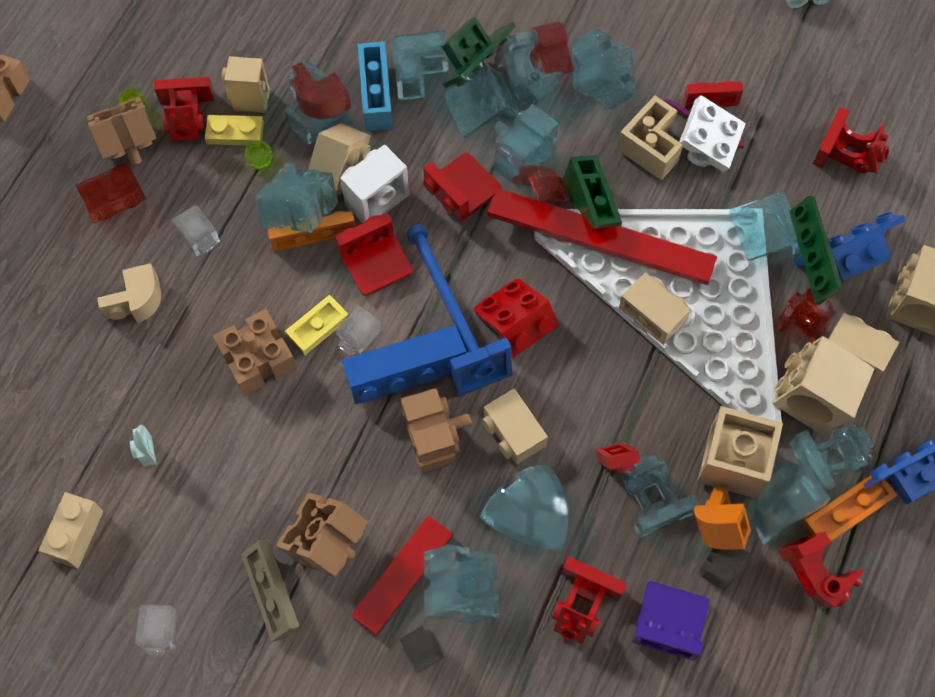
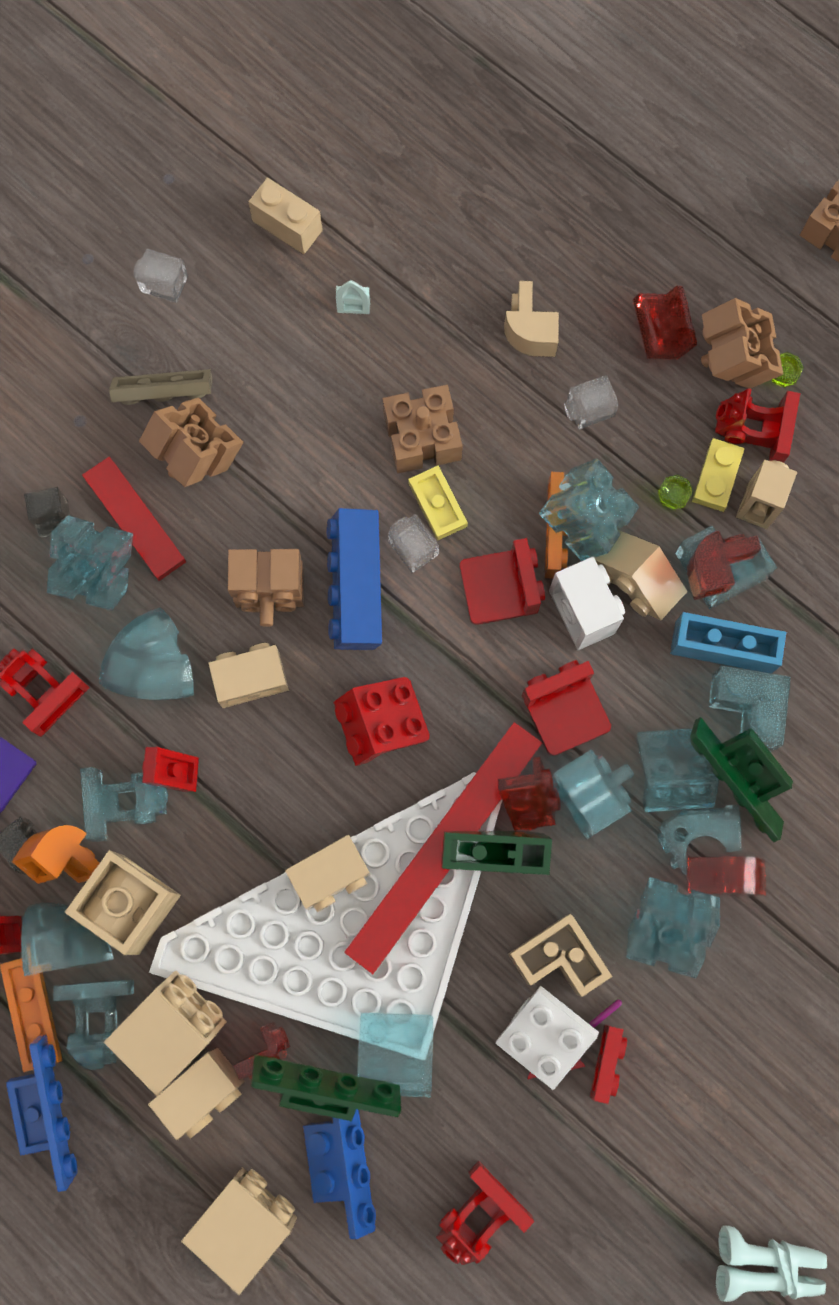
camera: 105 degrees right, 10 degrees up
blue tile [407,224,513,397] -> none

